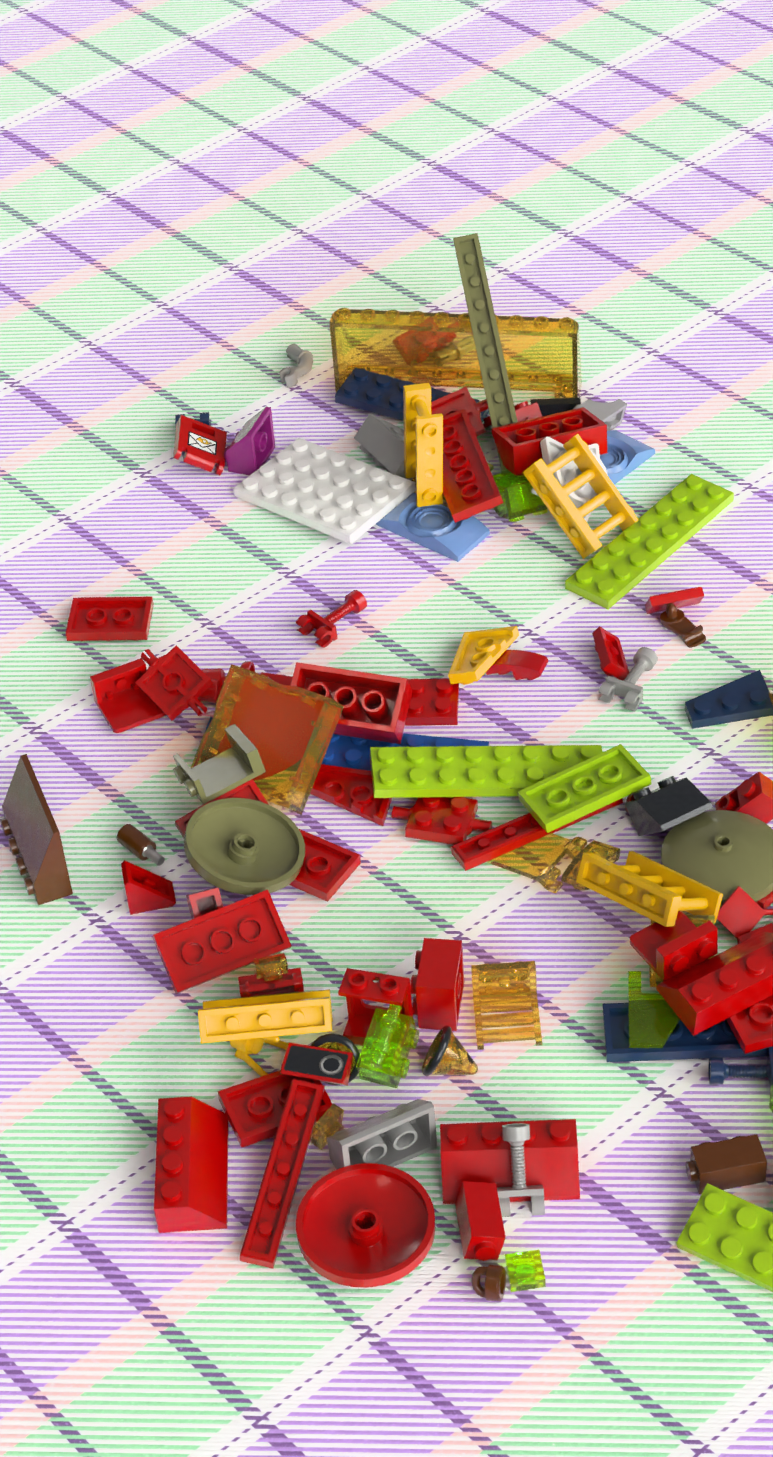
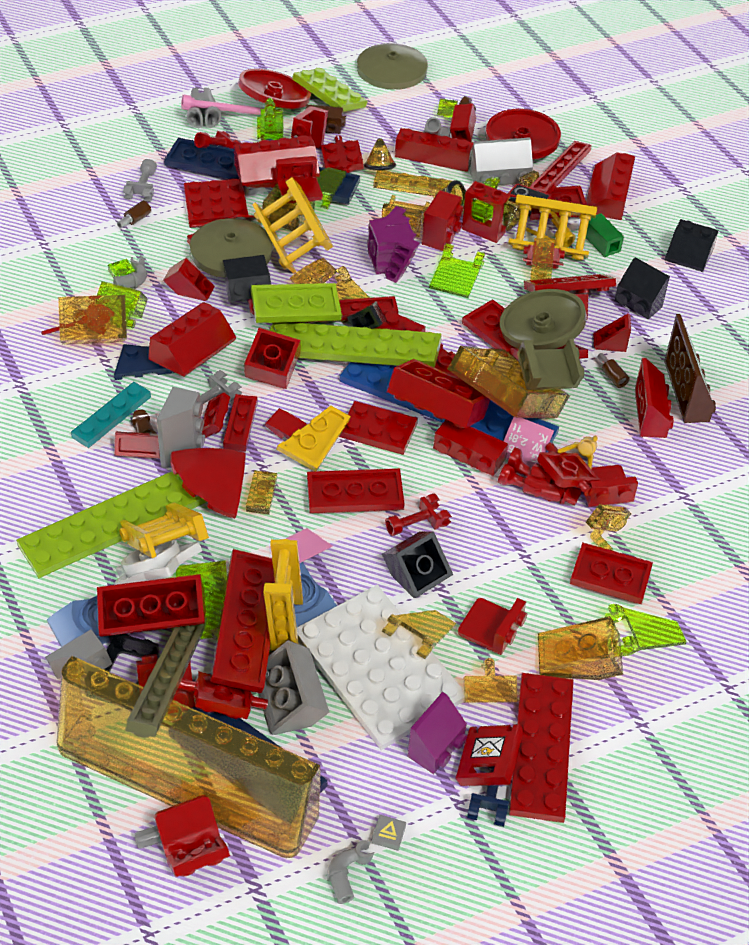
camera: 170 degrees left, 5 degrees up
none -> teal plate [71,382,151,449]
none -> red slope [148,302,236,377]
none -> light grey slope [157,387,205,468]
none -> red brick [170,448,246,519]
none -> red plate [223,394,258,452]
none -> red brick [244,328,301,389]
none -> clear yellow plate [246,470,277,515]
none -> bright pink sticker [269,528,333,563]
none -> red window [291,106,328,149]
none -> red plate [307,468,405,514]
none -> red plate [321,135,364,173]
none -> black slope [347,302,386,329]
none -> olive dish [357,43,428,90]
none -> clear yellow hat [364,138,396,171]
none -> magenta slope [367,206,420,283]
none -> light grey tile [372,815,407,851]
none -> clear yellow plate [373,170,452,196]
none -> black slope [382,531,453,598]
none -> clear yellow flag [382,610,456,659]
none -> clear neon green flag [429,244,485,298]
none -> red bracket [458,597,528,655]
none -> clear yellow plate [463,658,518,703]
none -> red plate [509,672,574,823]
none -> clear yellow slope [538,616,623,680]
none -> yellow plant [558,435,598,470]
none -> clear yellow plate [585,504,632,551]
none -> green brick [586,213,624,257]
none -> clear neon green flag [604,604,687,656]
none -> black slope [615,257,670,320]
none -> red slope [634,358,674,438]
none -> black slope [665,219,719,272]

